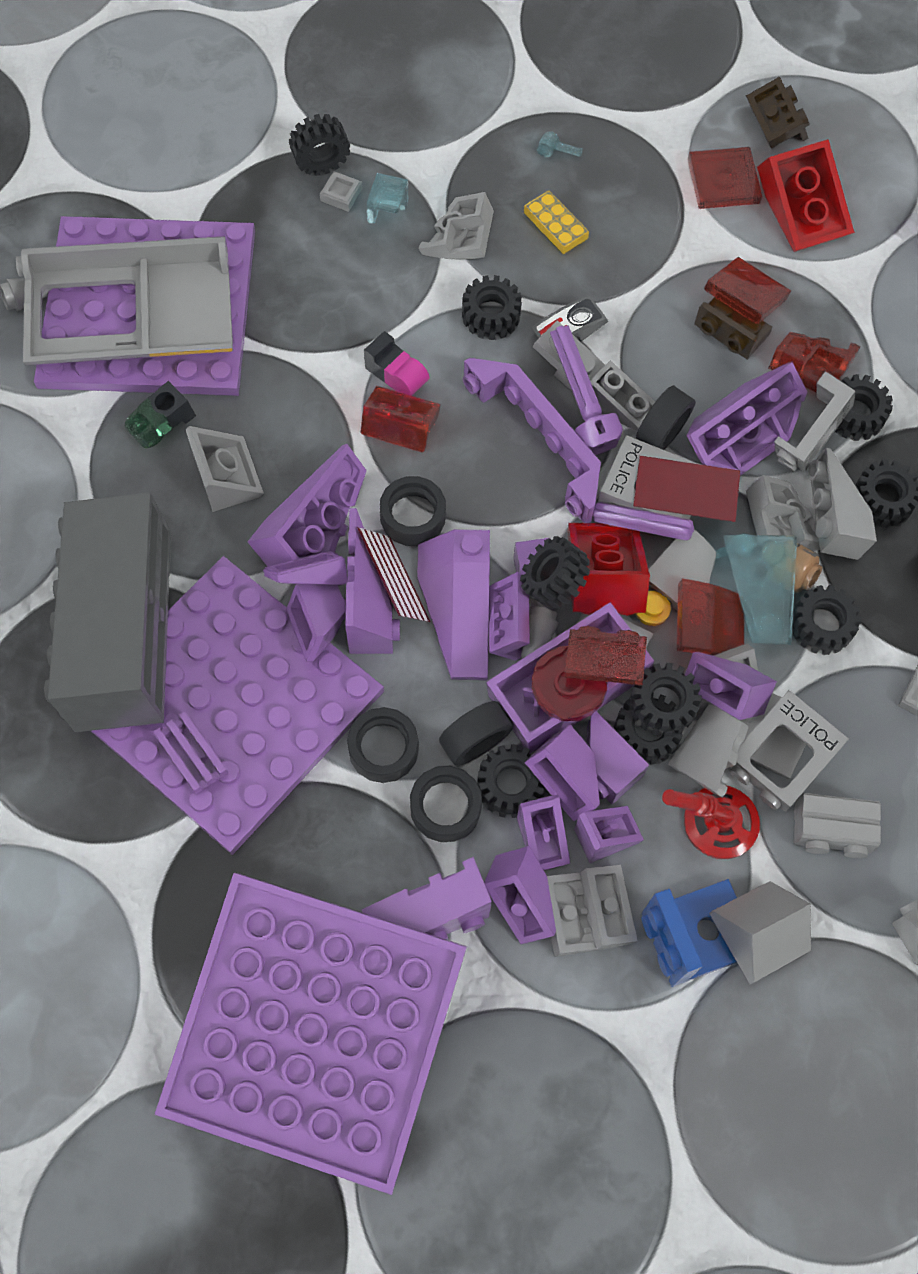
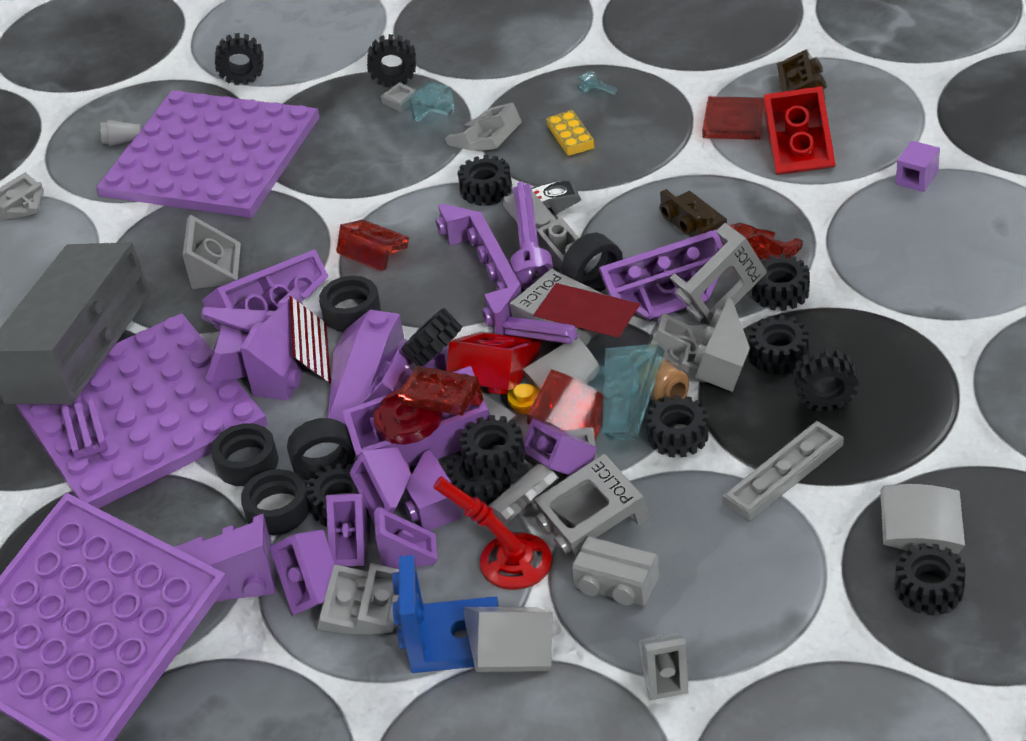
camera: 25 degrees right, 25 degrees down
light grey piece [16,236,233,365] -> none
leg [124,381,196,448] -> none
leg [364,331,430,398] -> none
clear red tile [704,257,791,324] -> none
none -> black tyre [215,33,264,86]

